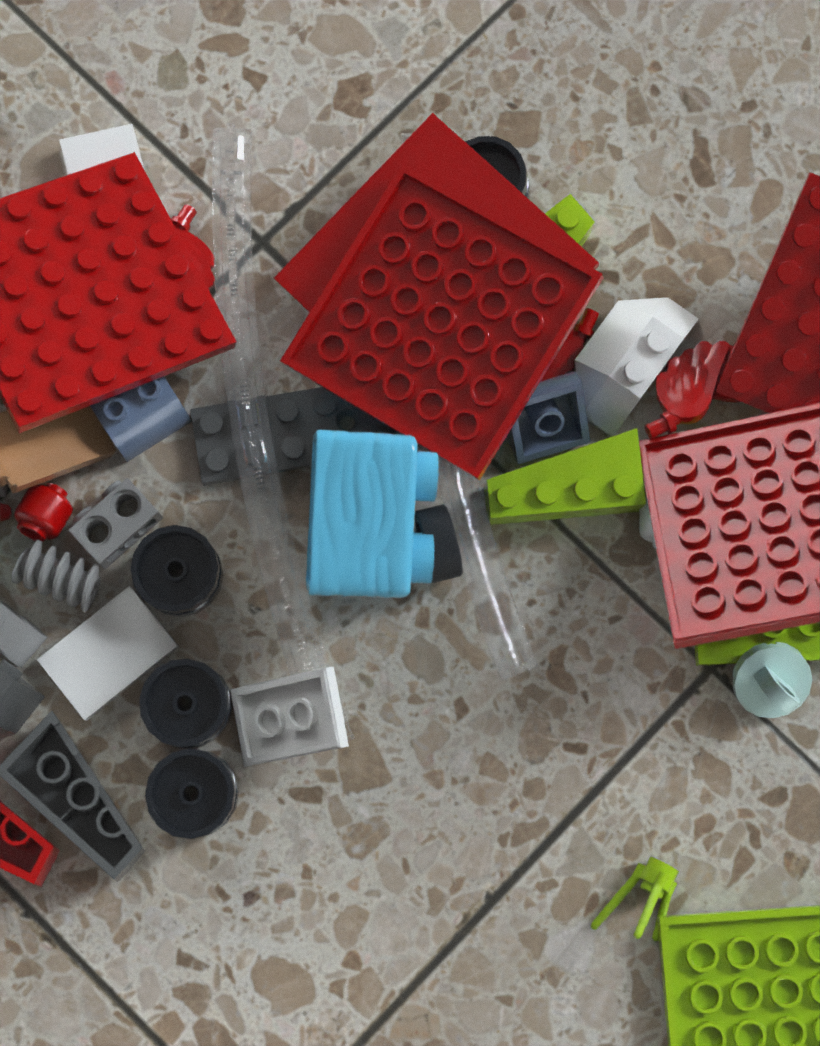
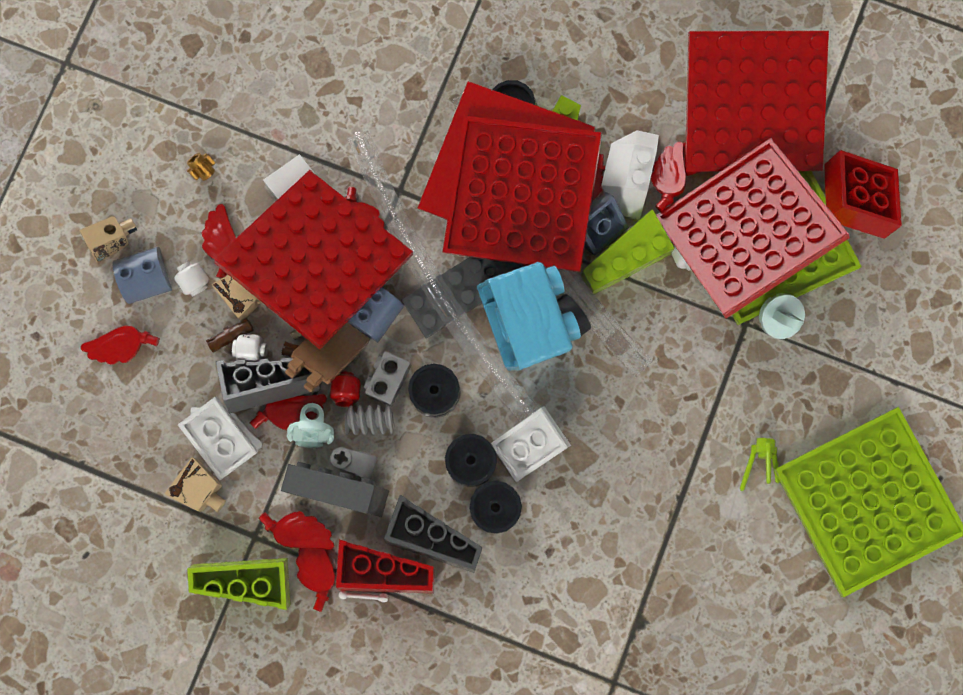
camera: 15 degrees left, 0 degrees up
white tile [37,586,179,721] -> none

